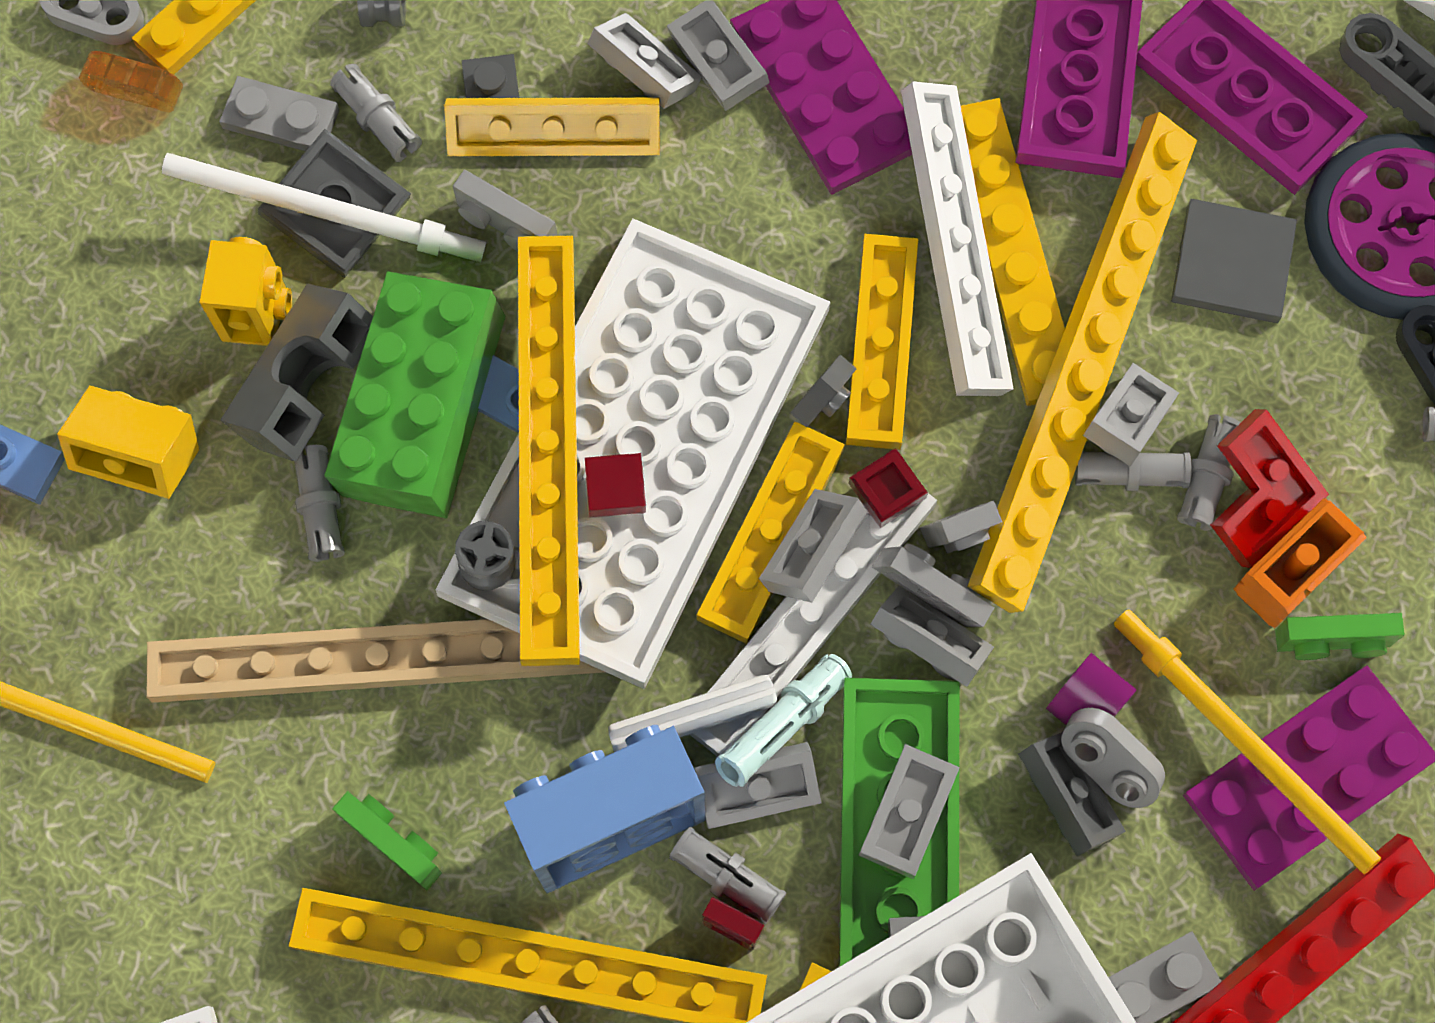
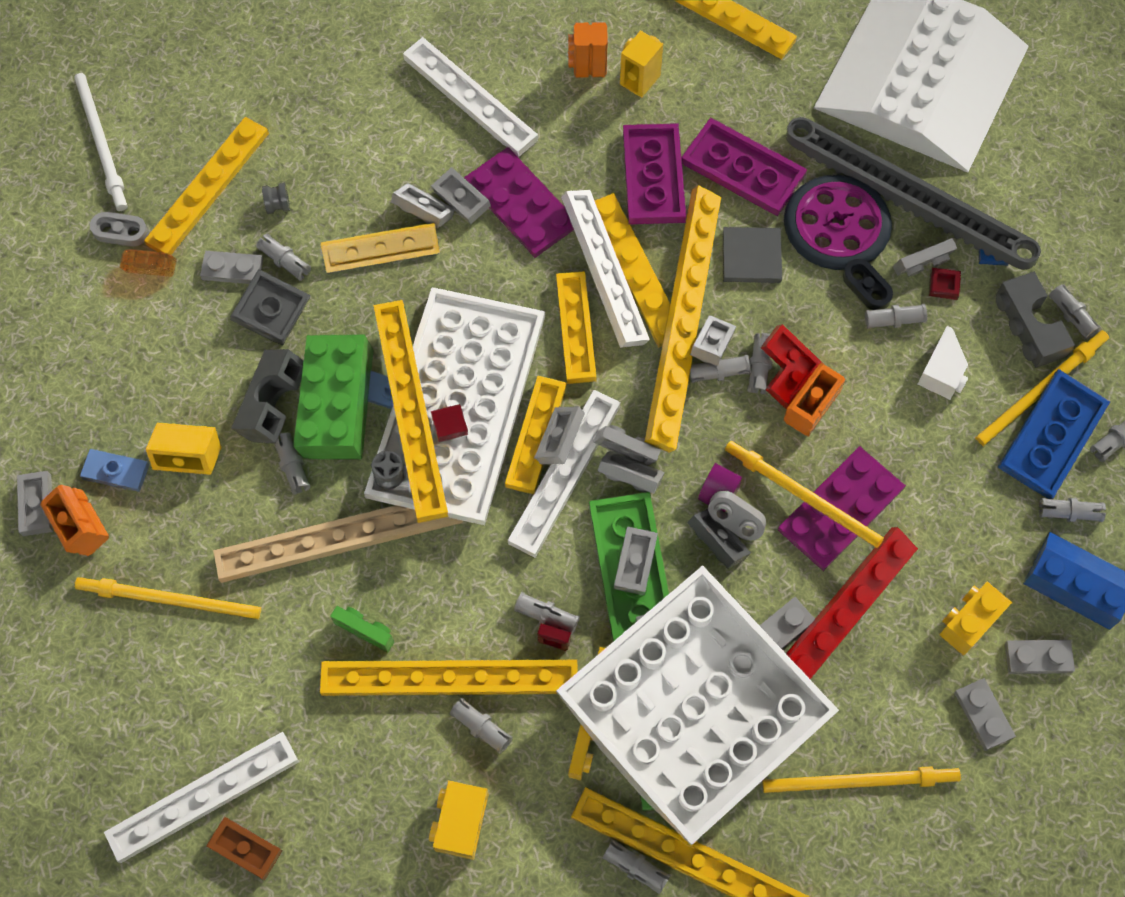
camera: 10 degrees left, 5 degrees down
white bar [162,153,486,263] -> none
yellow brick [199,237,292,346] -> none
light grey plate [453,169,557,251] -> none
dark grey plate [461,54,520,98] -> none
medium blue slope [504,725,706,893] -> none
white axle [608,675,777,752] -> none
light grey plate [695,742,821,829] -> none
light aqua pin [715,654,852,787] -> none
dark grey plate [790,355,856,427] -> none
dark red tile [848,448,928,528] -> none
light grey plate [920,500,1002,553] -> none
bright green plate [1275,613,1405,660] -> none

